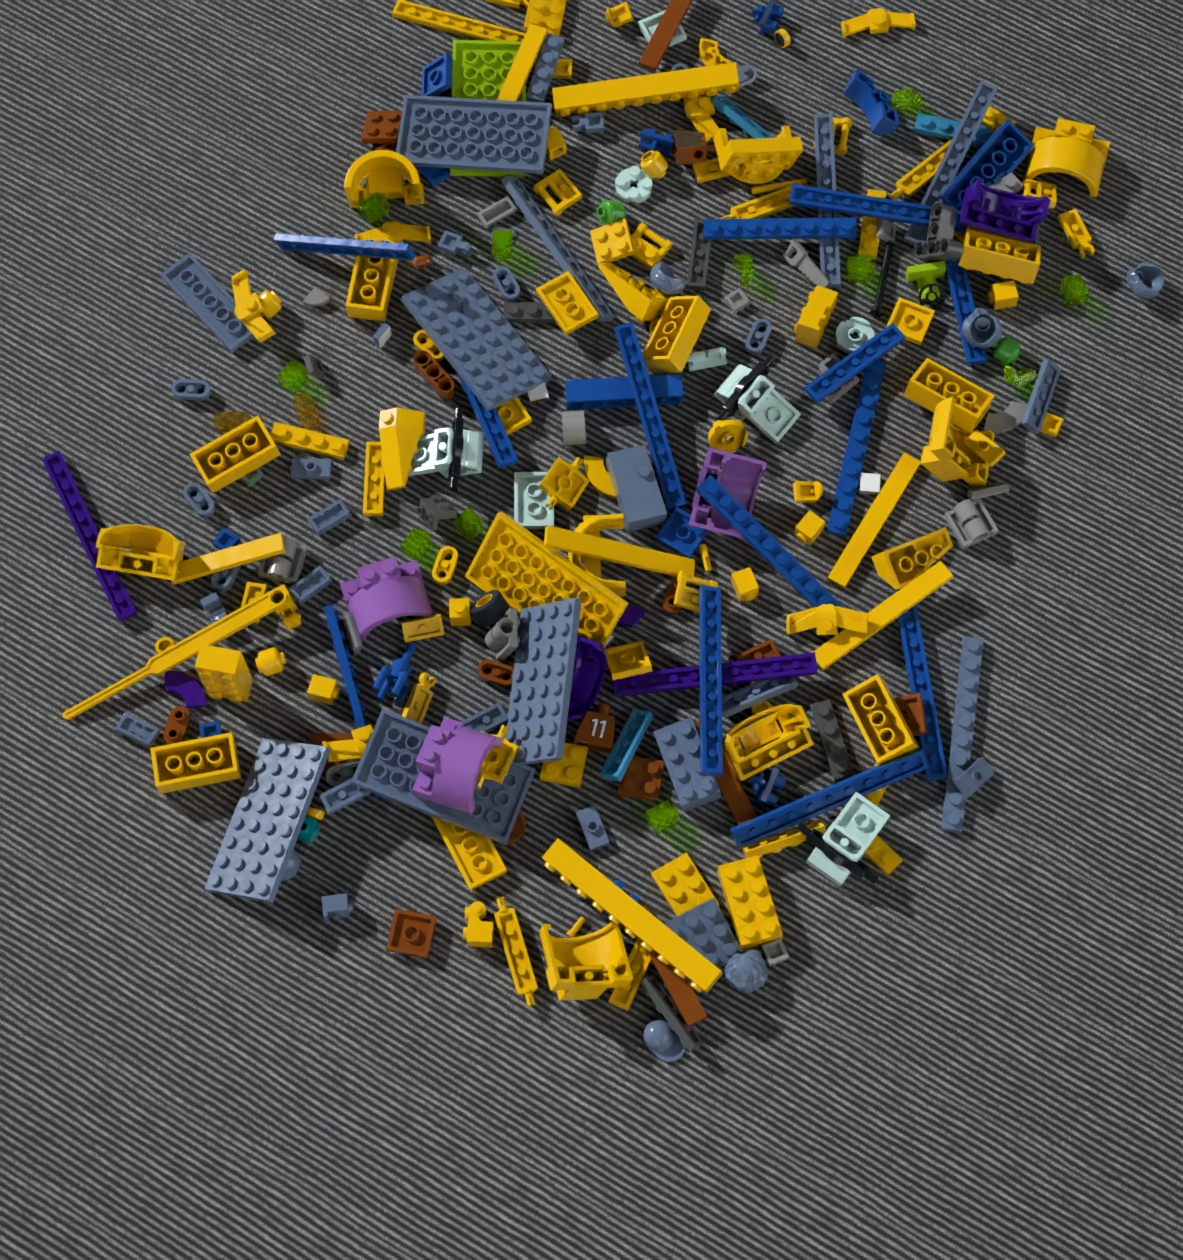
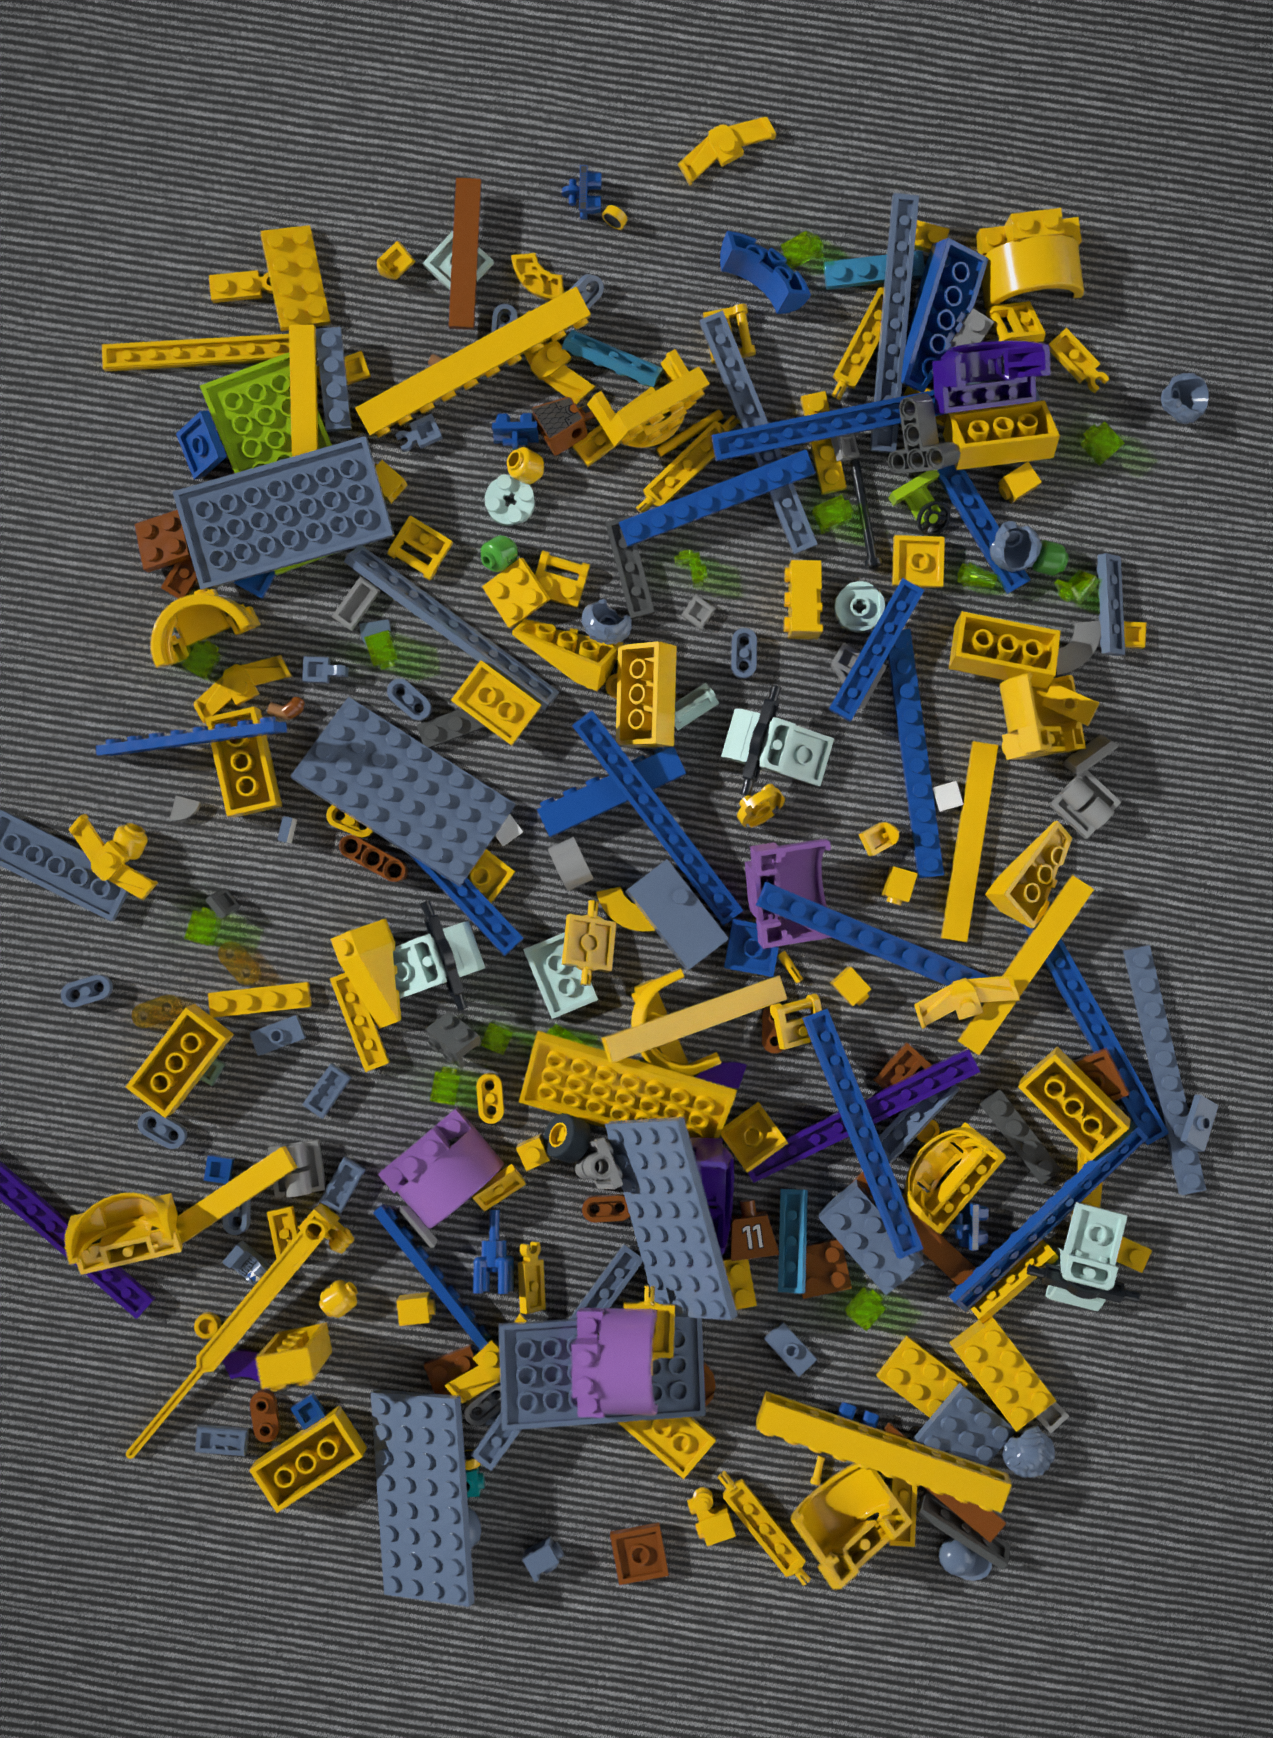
camera: 25 degrees left, 20 degrees up
light grey piece [783,238,829,288] -> none
none -> clear neon green cone [957,562,997,589]

